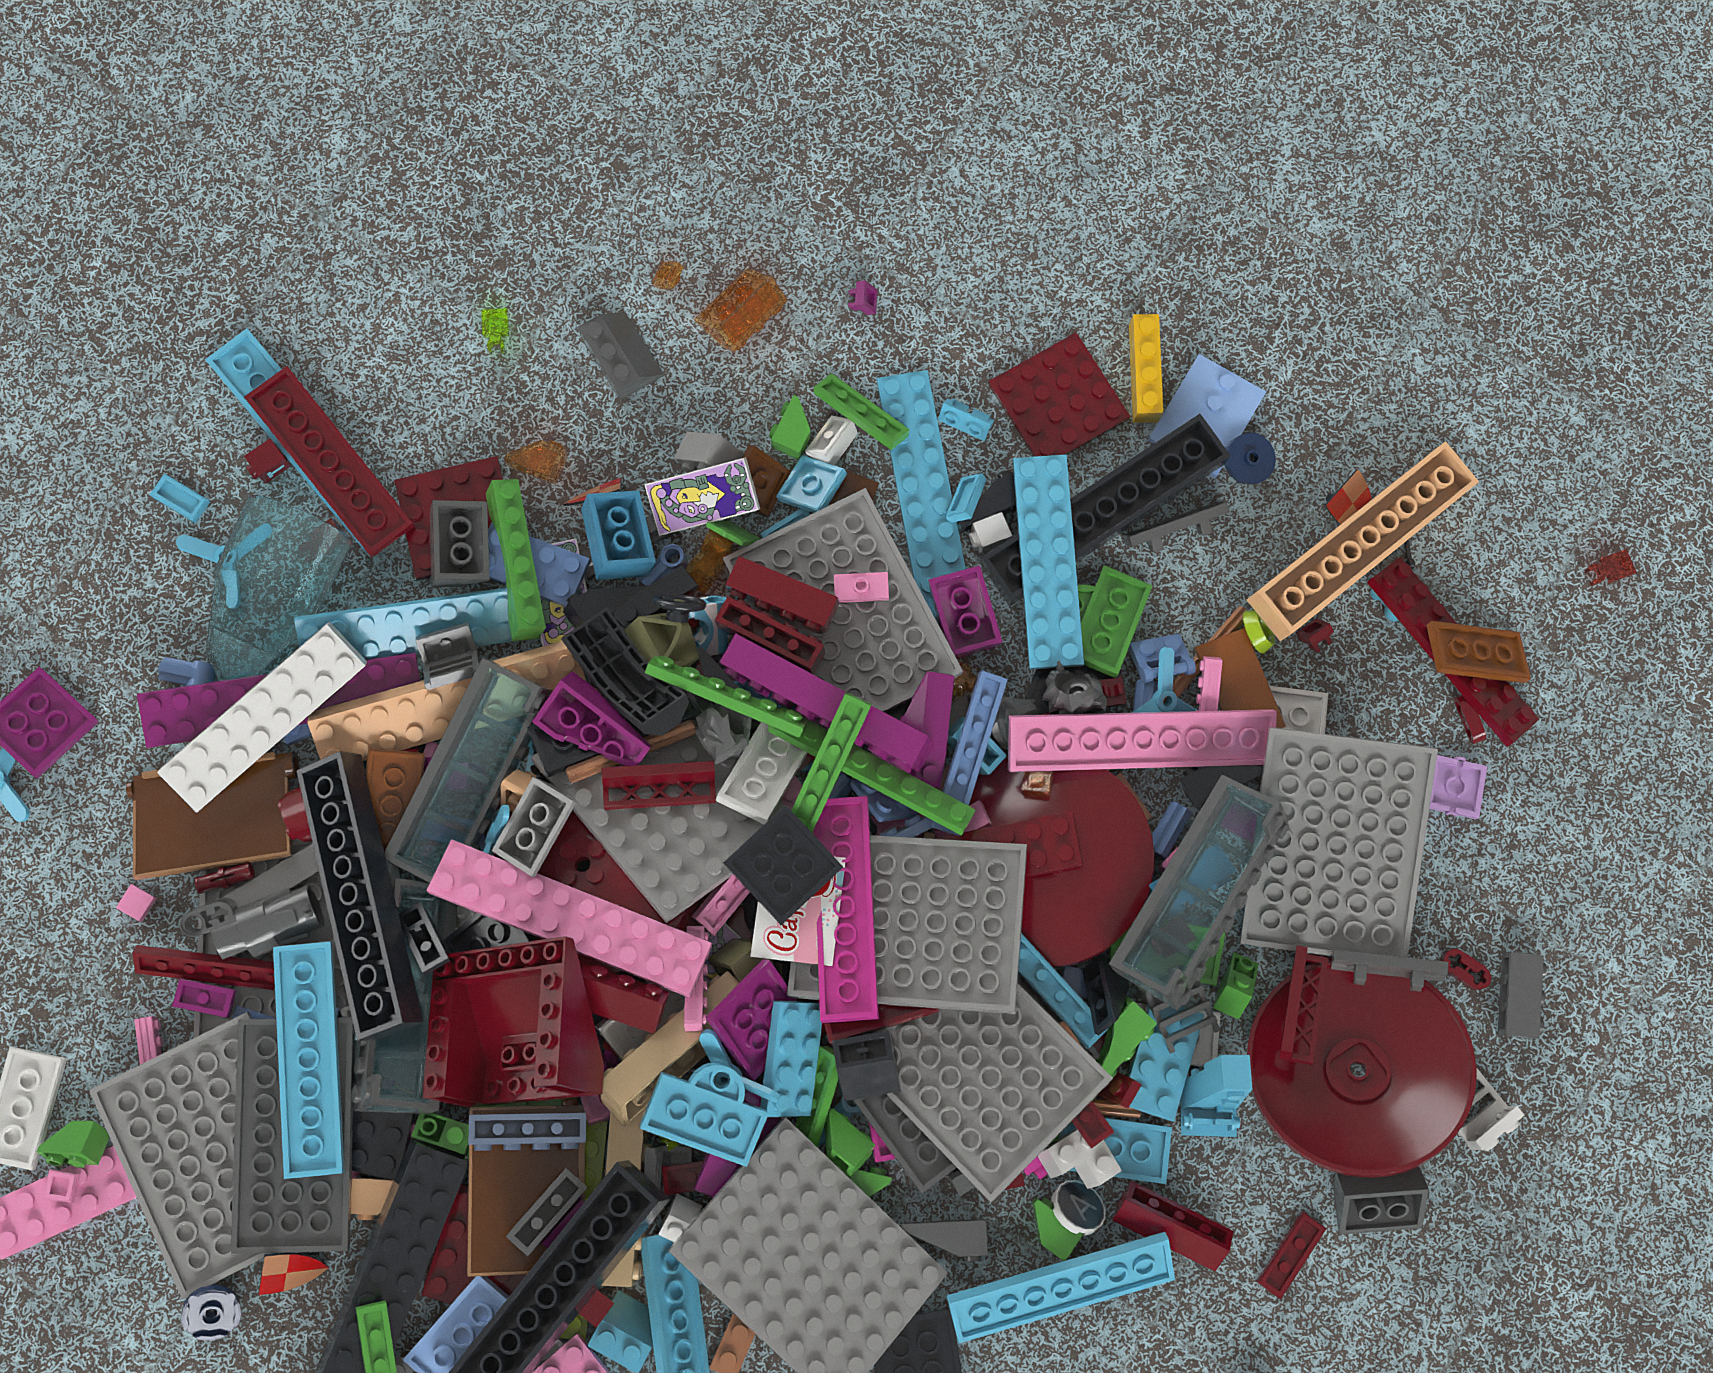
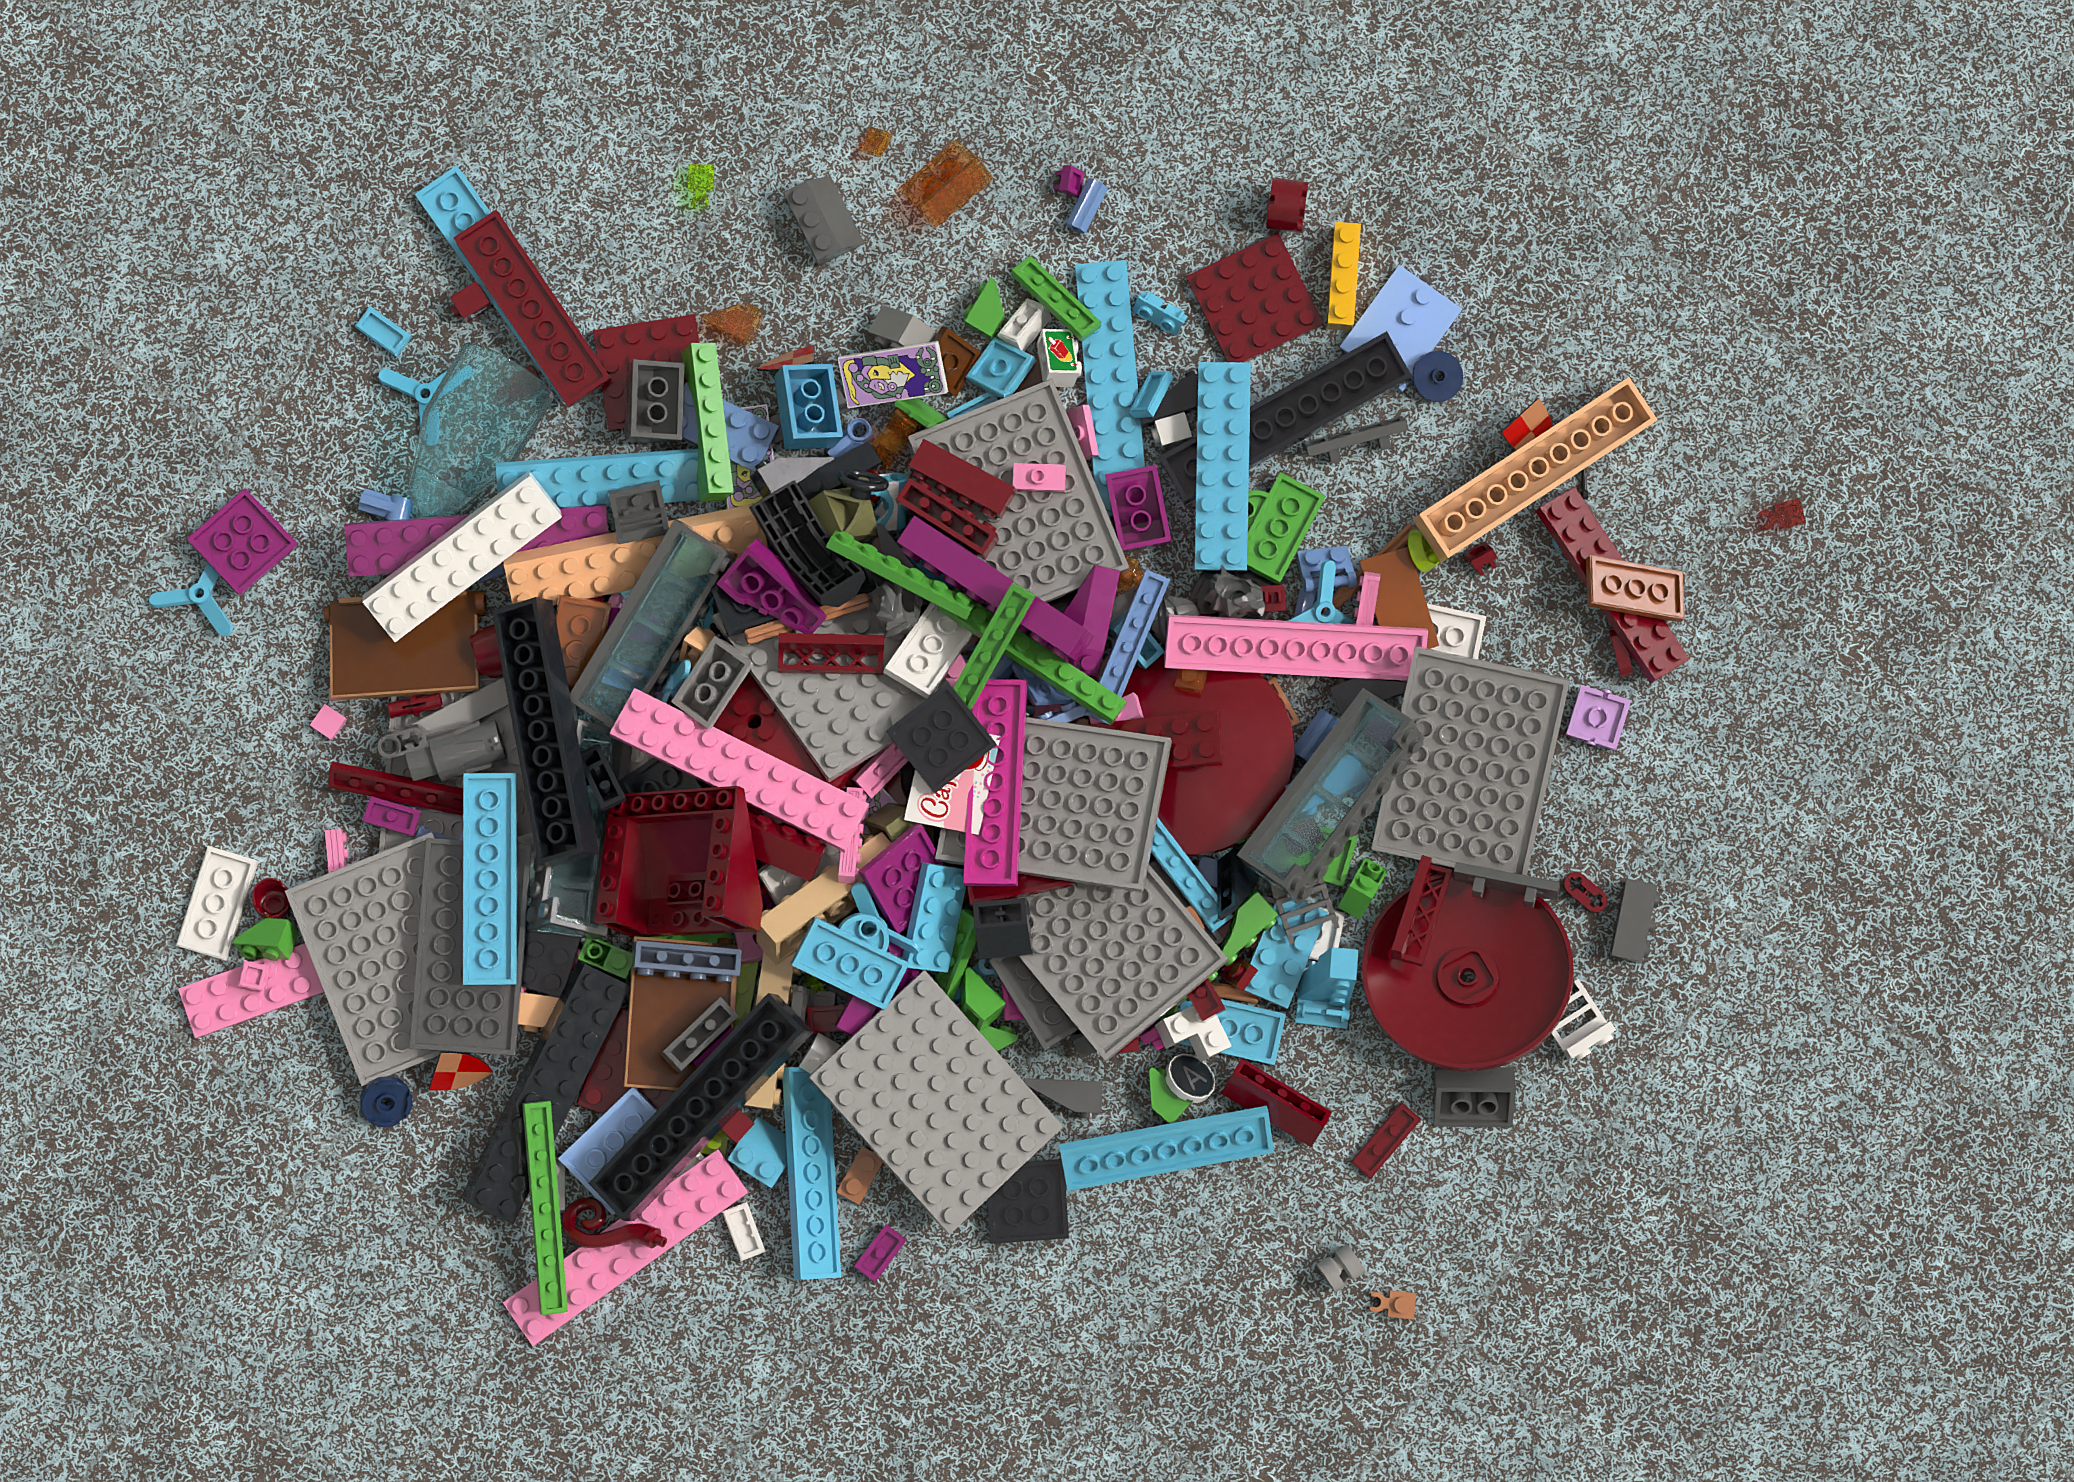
camera: 10 degrees right, 5 degrees up
none -> dark red hair [252,878,291,919]
none -> brick [1037,329,1082,387]
none -> medium blue axle [1066,178,1108,235]
none -> bright pink plate [1066,405,1099,460]
none -> dark red brick [1266,178,1309,233]

